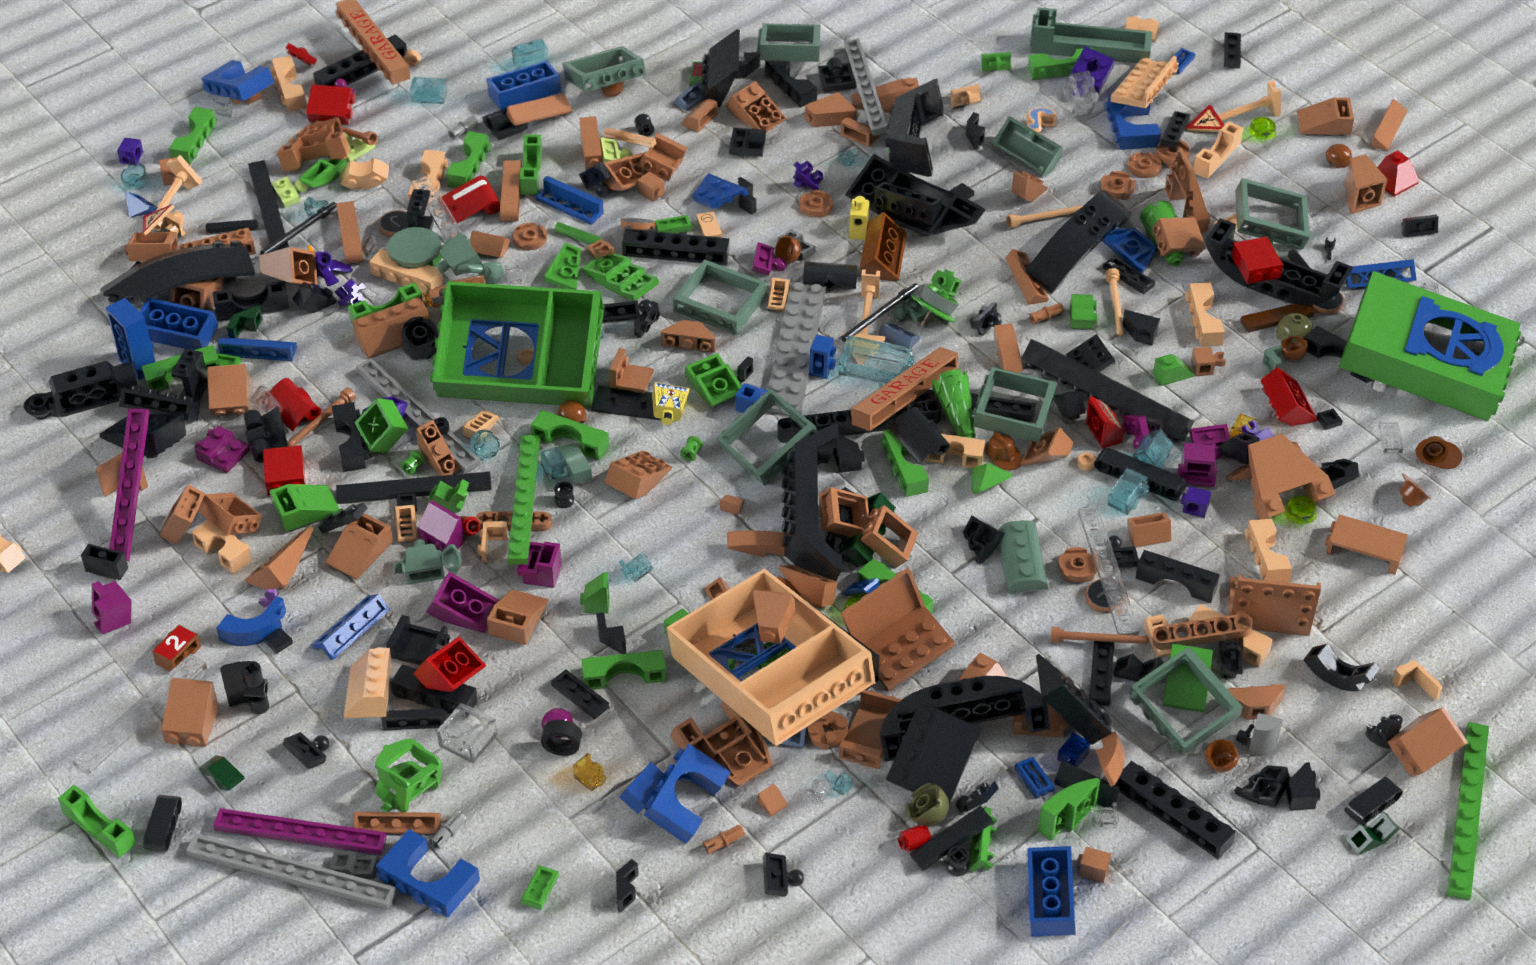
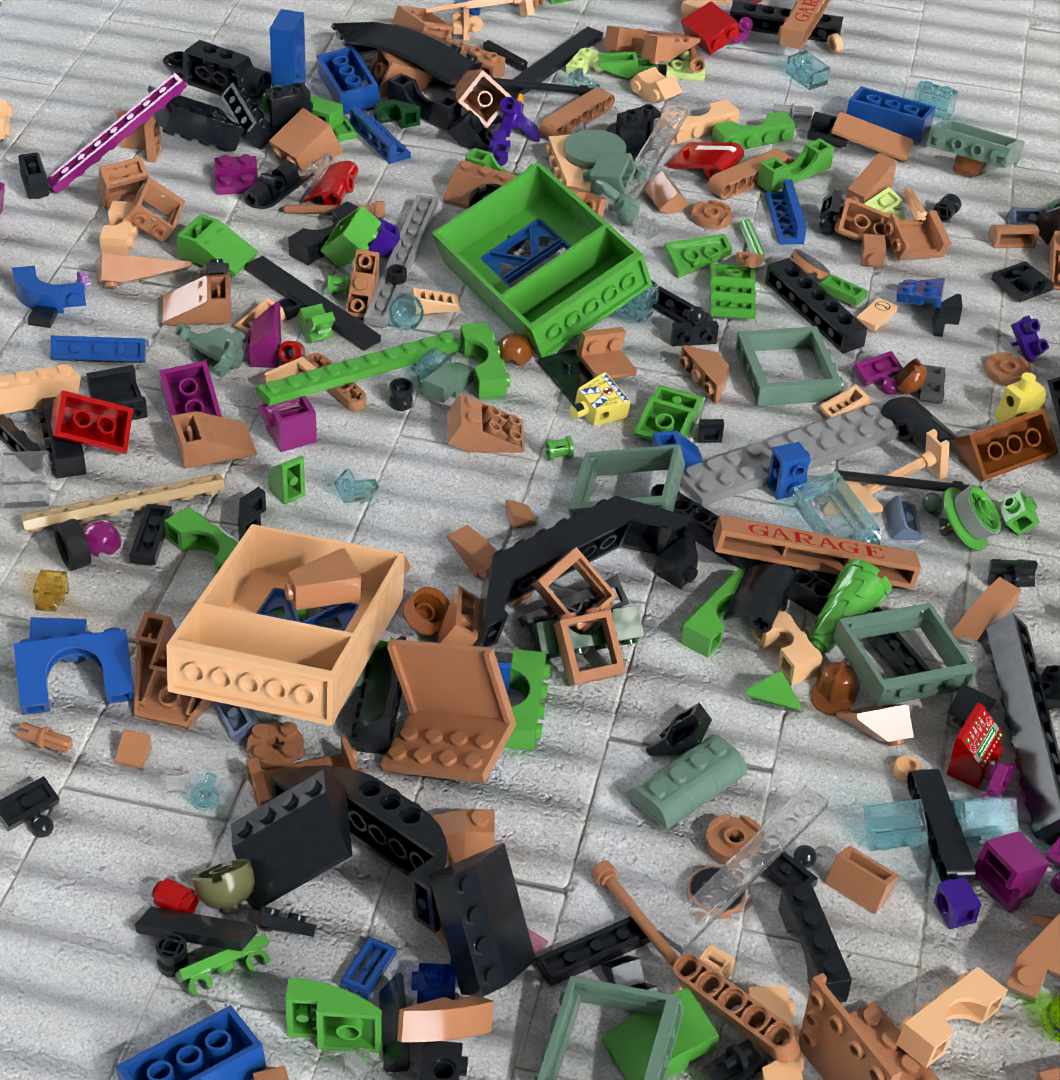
camera: 50 degrees right, 5 degrees down
red brick [263,445,306,496] -> none
none -> tan plate [20,474,225,532]

